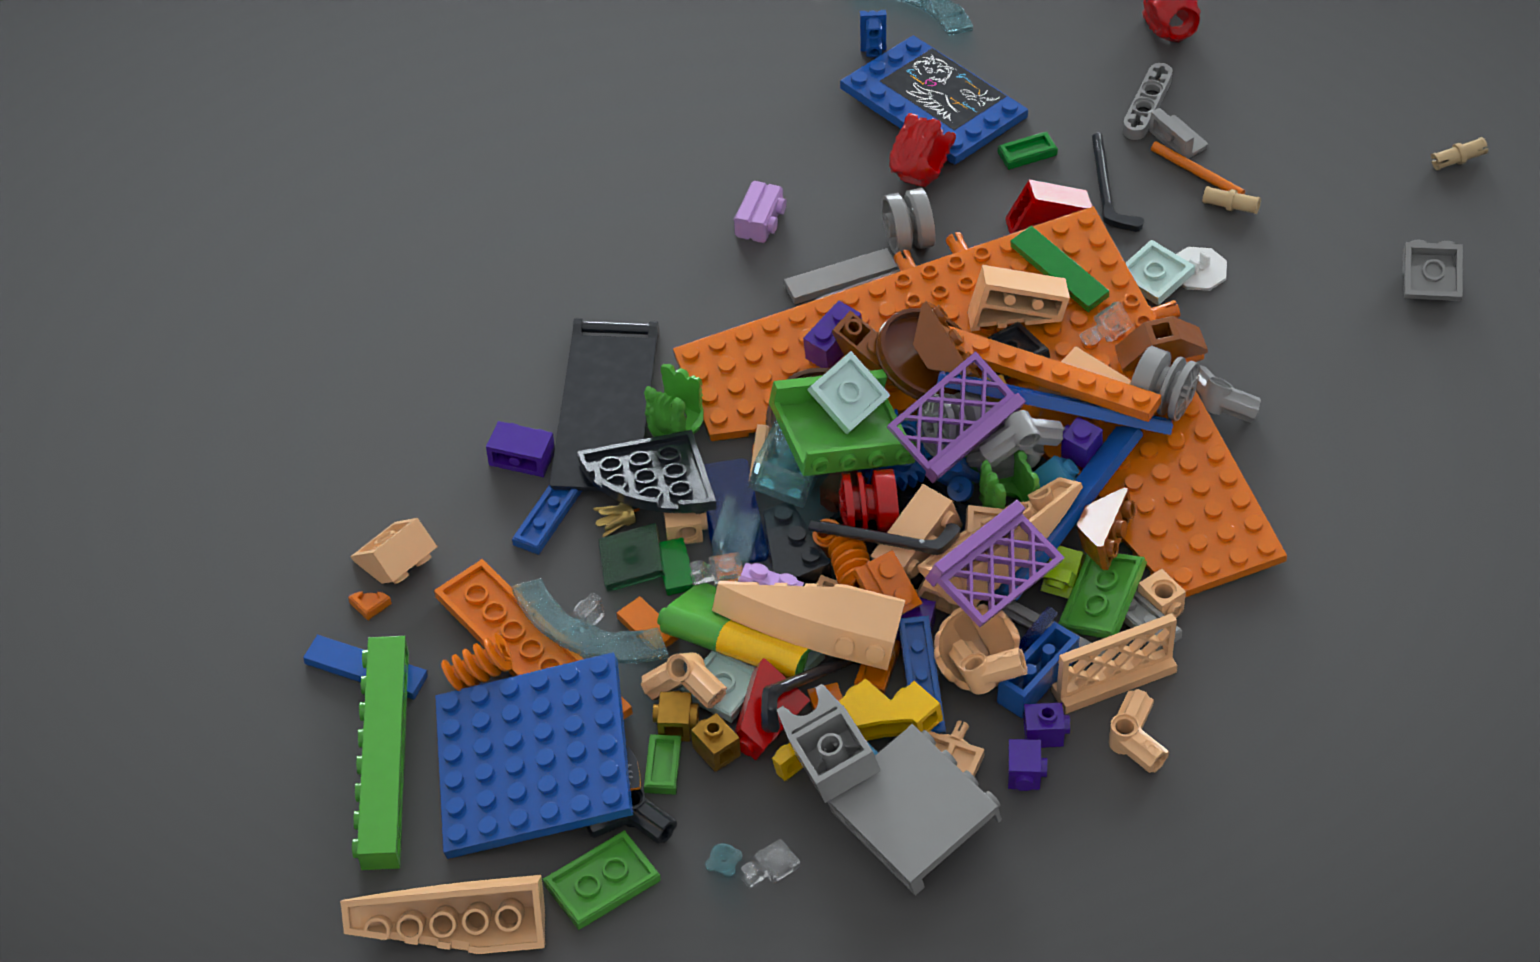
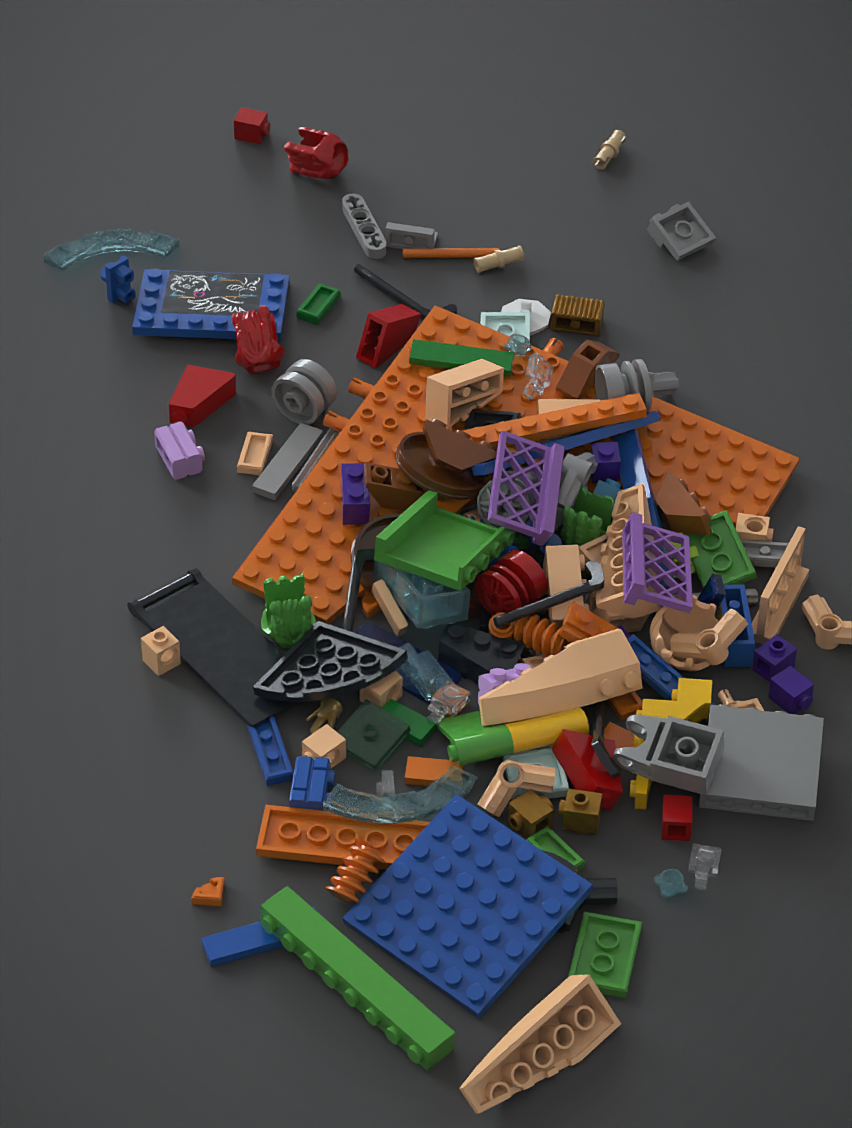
camera: 45 degrees left, 5 degrees down
light nougat slope [350,518,437,584] -> none
dark purple brick [486,421,555,477] -> none
light aqua plate [807,351,890,434] -> none
none -> light nougat brick [141,626,181,676]
none -> red slope [169,365,237,427]
none -> light nougat tile [237,432,273,476]
none -> blue brick [289,756,336,811]
none -> light nougat brick [302,724,346,769]
none -> black piece [342,549,385,632]
none -> clear light blue plate [503,334,532,356]
none -> pearl gold brick [550,294,605,336]
none -> red brick [661,795,692,841]

